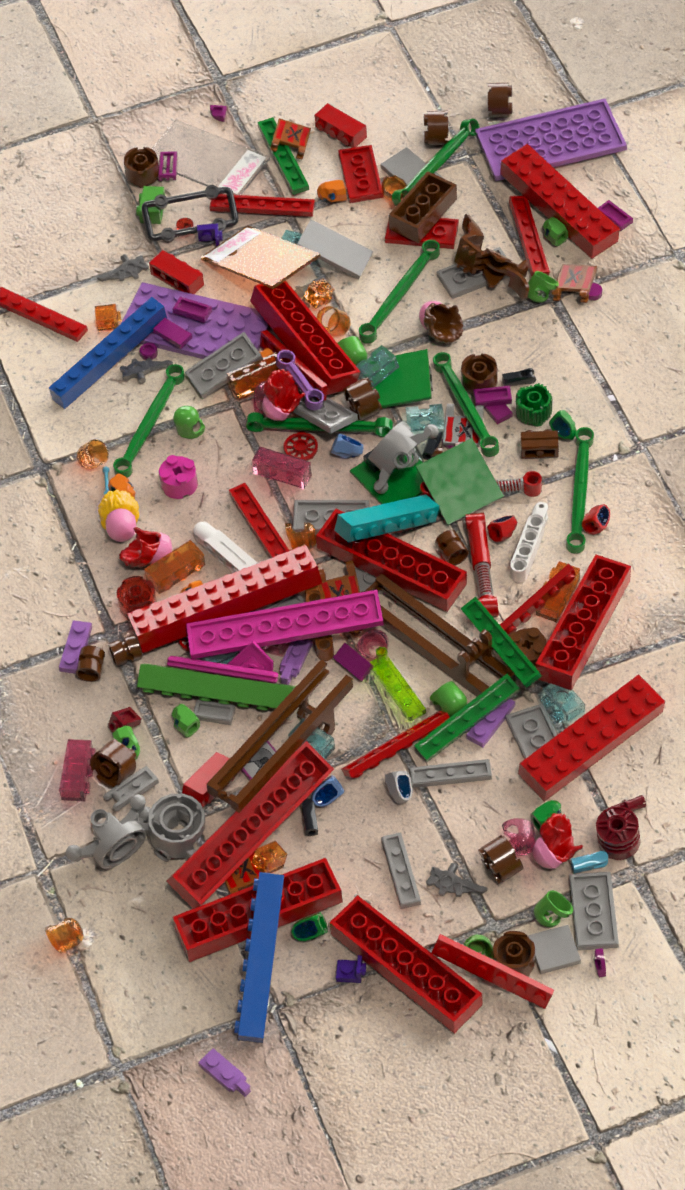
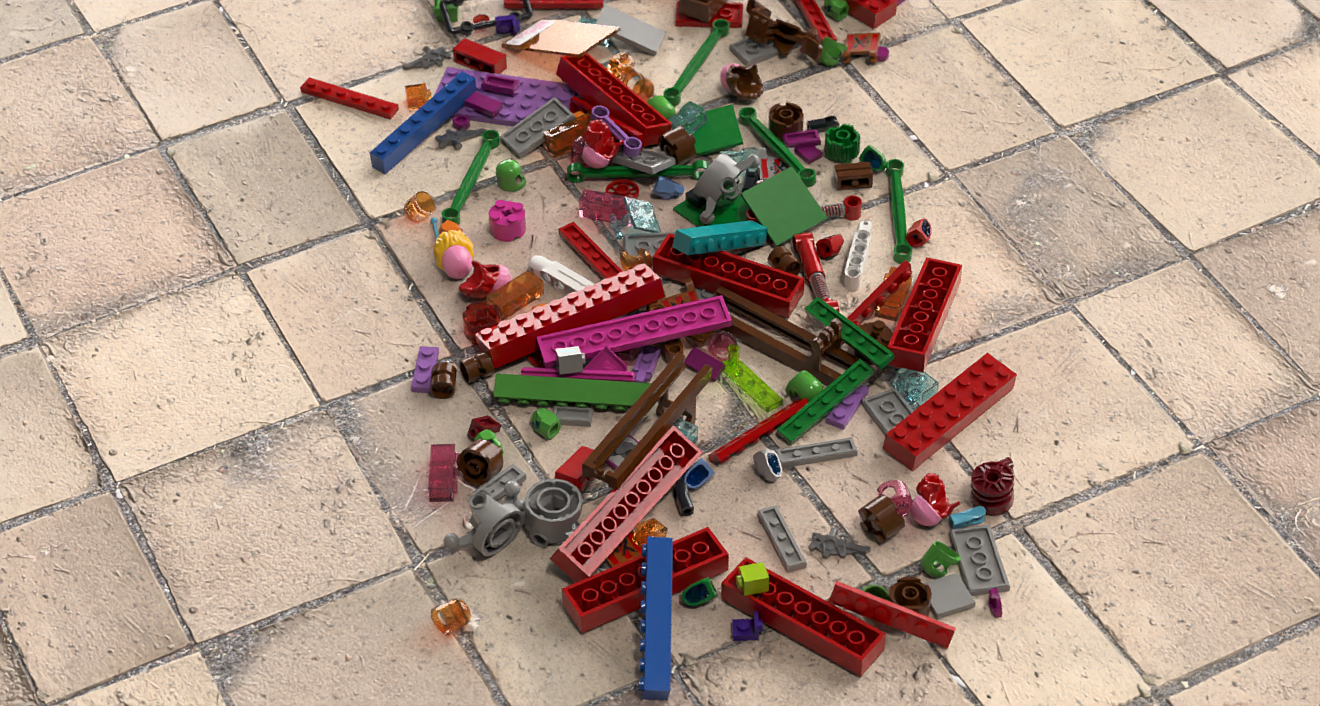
camera: 10 degrees left, 10 degrees down
green rock [531,800,562,833] -> none
none -> light grey brick [555,346,586,374]
none -> clear light blue plate [609,197,661,240]
none -> lime brick [736,562,769,596]

